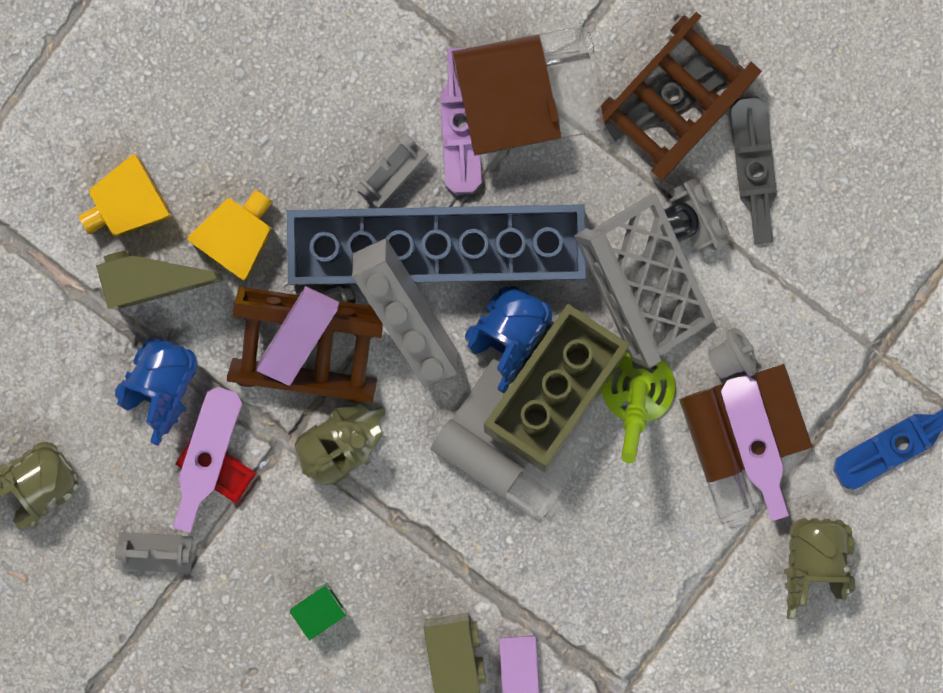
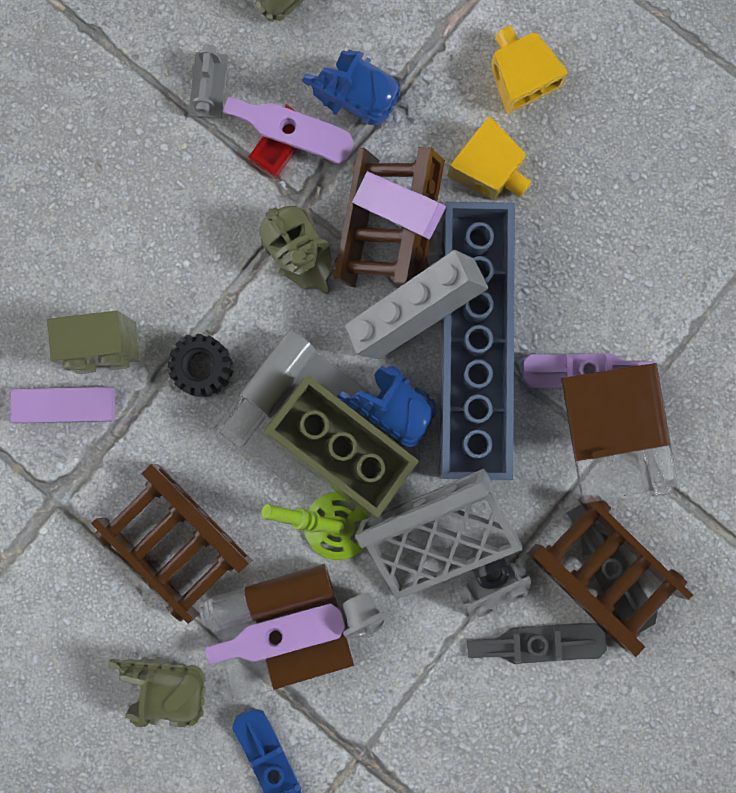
camera: 95 degrees right, 5 degrees down
olive slope [96,251,224,310] -> none
green panel [290,582,347,641] -> none
light grey hinge [355,133,429,208] -> none
none -> reddish brown fence [91,464,253,624]
none -> black tyre [168,334,233,397]

